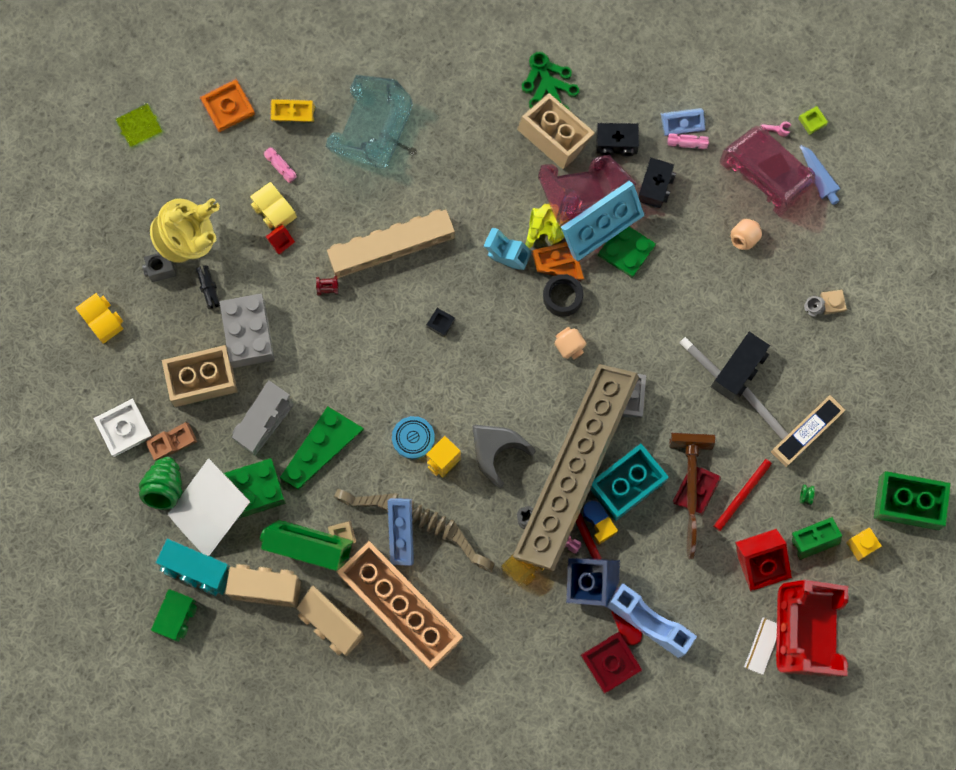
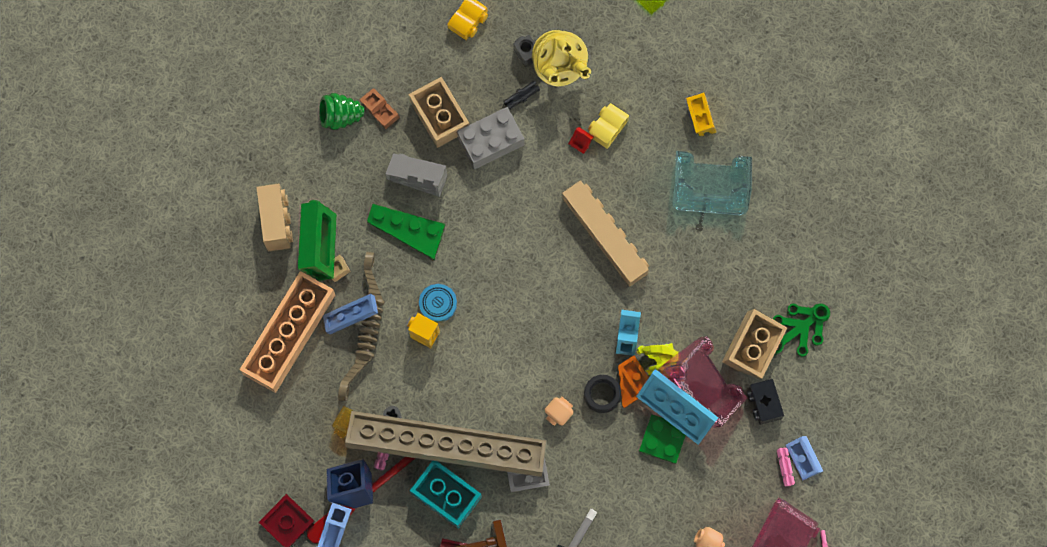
camera: 75 degrees right, 0 degrees up
white plate [94,399,153,457] -> none
green brick [151,589,197,642] -> none
teal brick [156,539,230,596] -> none
white sticker [168,458,250,556] -> none
orange tile [200,79,255,132] -> none
green brick [223,458,286,519] -> none
bright pink axle [264,148,297,183] -> none
tan slope [297,586,364,656] -> none
dark red bush [316,276,339,296] -> none
black plate [426,307,455,338] -> none
dark grey animal [472,425,536,489] -> none
leg [583,501,618,545] -> none
black brick [638,157,676,208] -> none

